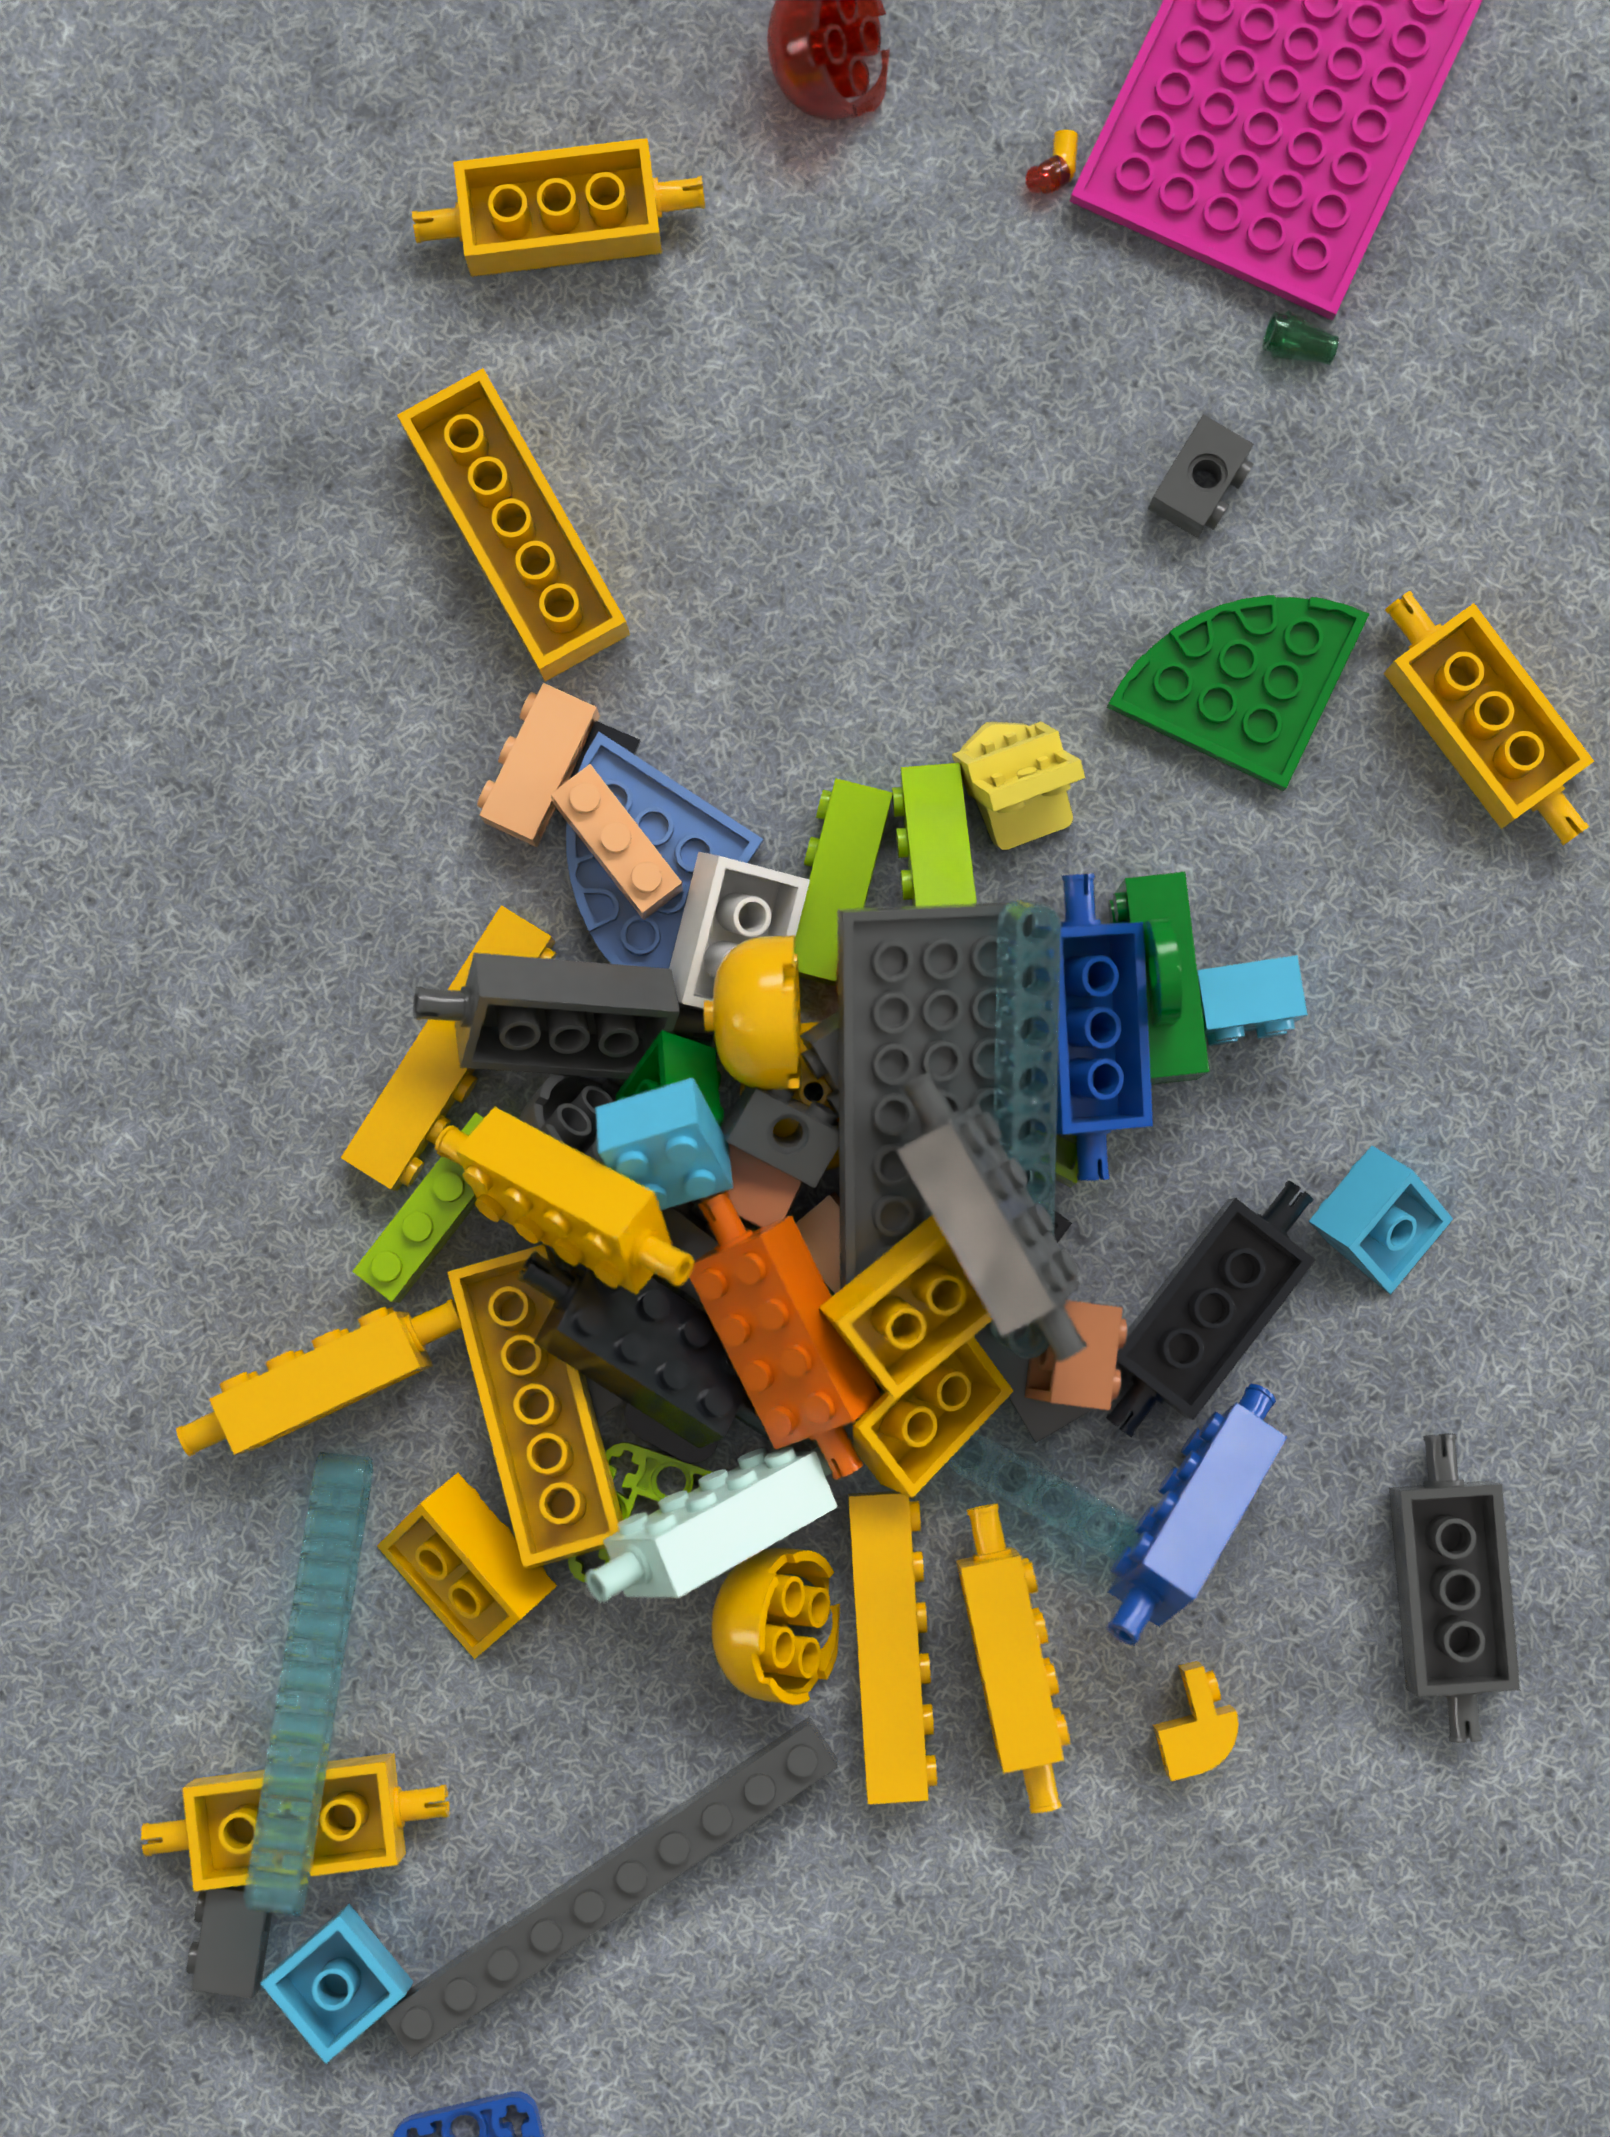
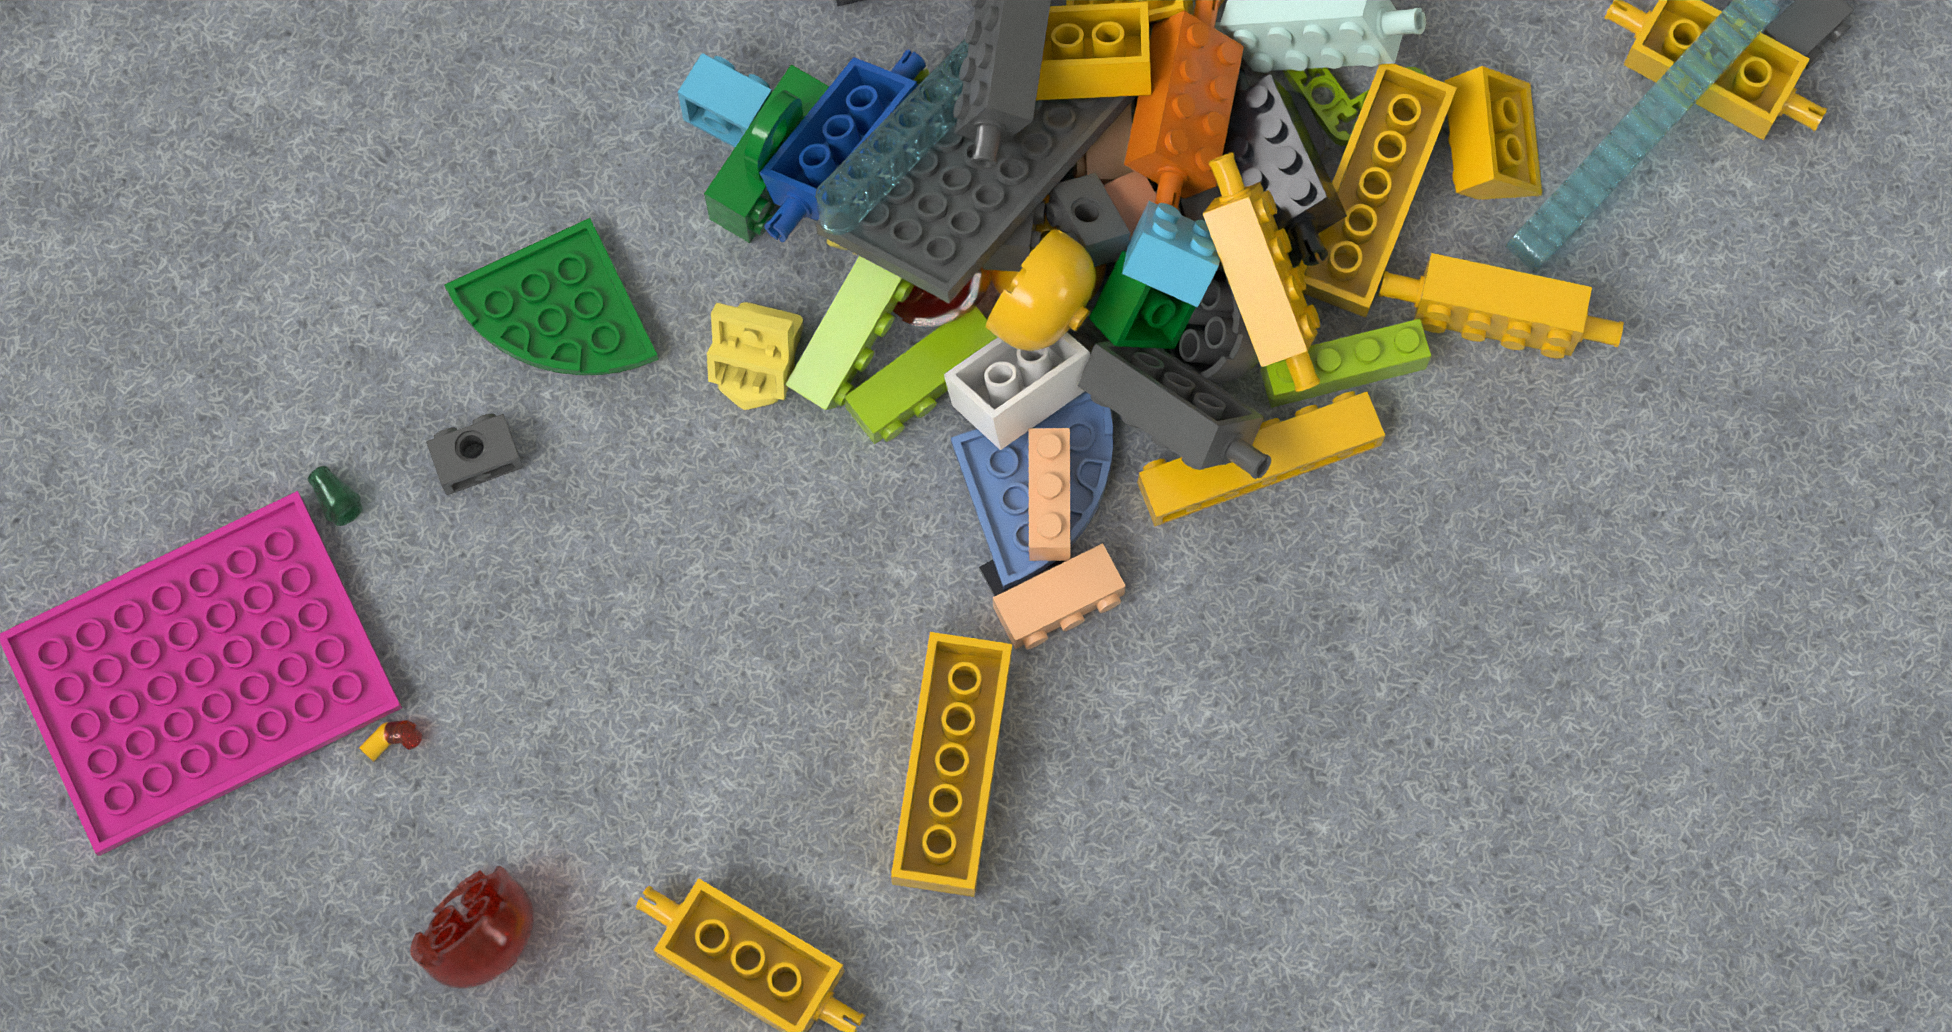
camera: 145 degrees left, 10 degrees down
yellow brick [1383,590,1594,845] -> none

